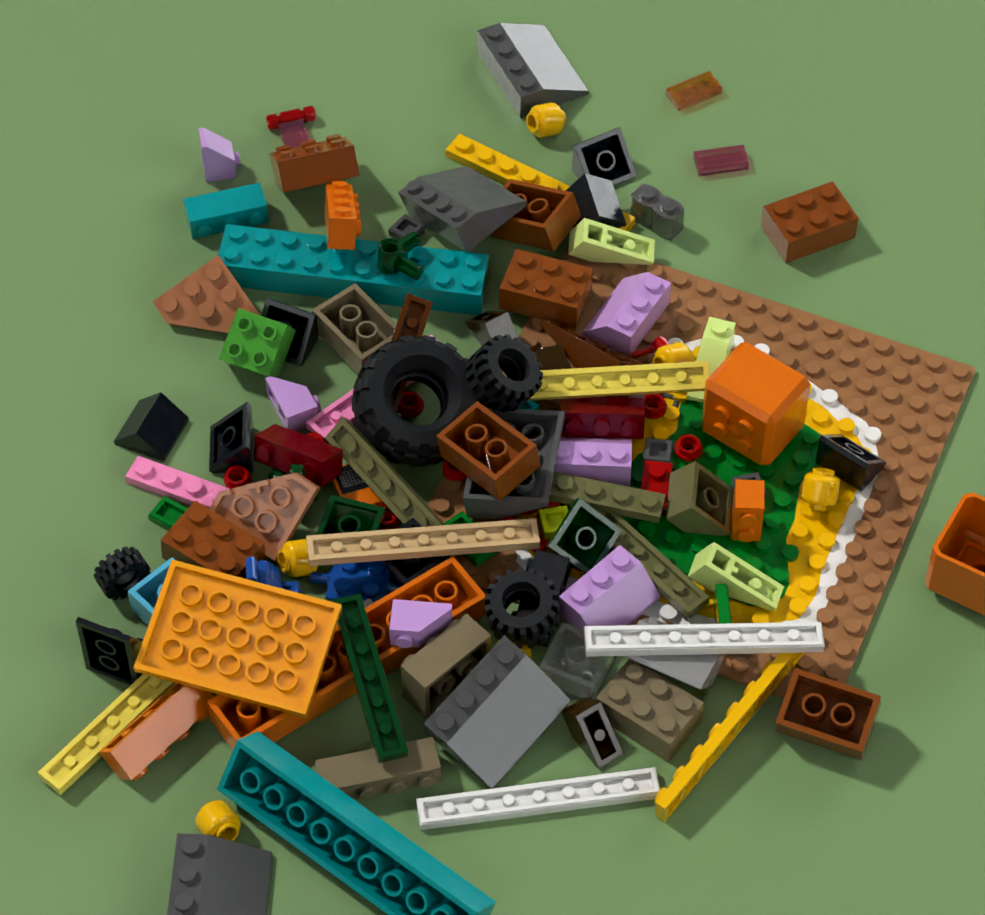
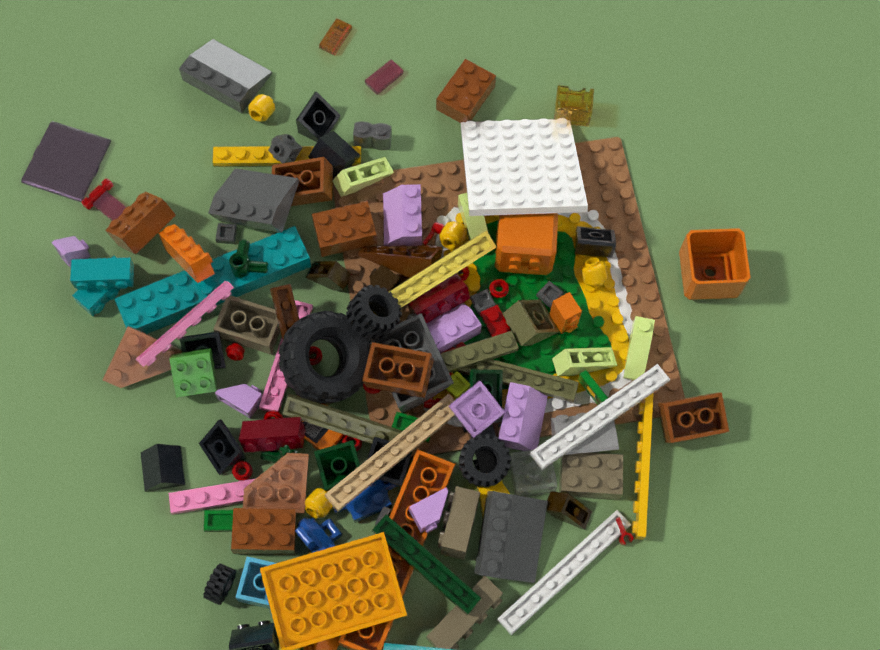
camera: 35 degrees left, 15 degrees up
none -> clear purple piece [21,121,111,202]
none -> teal brick [70,257,134,290]
none -> bright pink plate [136,281,234,367]
none -> red plate [225,343,245,361]
none -> dark grey brick [268,134,303,163]
none -> lavender tile [448,381,505,438]
none -> white plate [461,118,588,216]
none -> clear yellow piece [553,85,594,127]
none -> red hand [615,517,633,546]
none -> yellowish green slope [623,316,655,380]

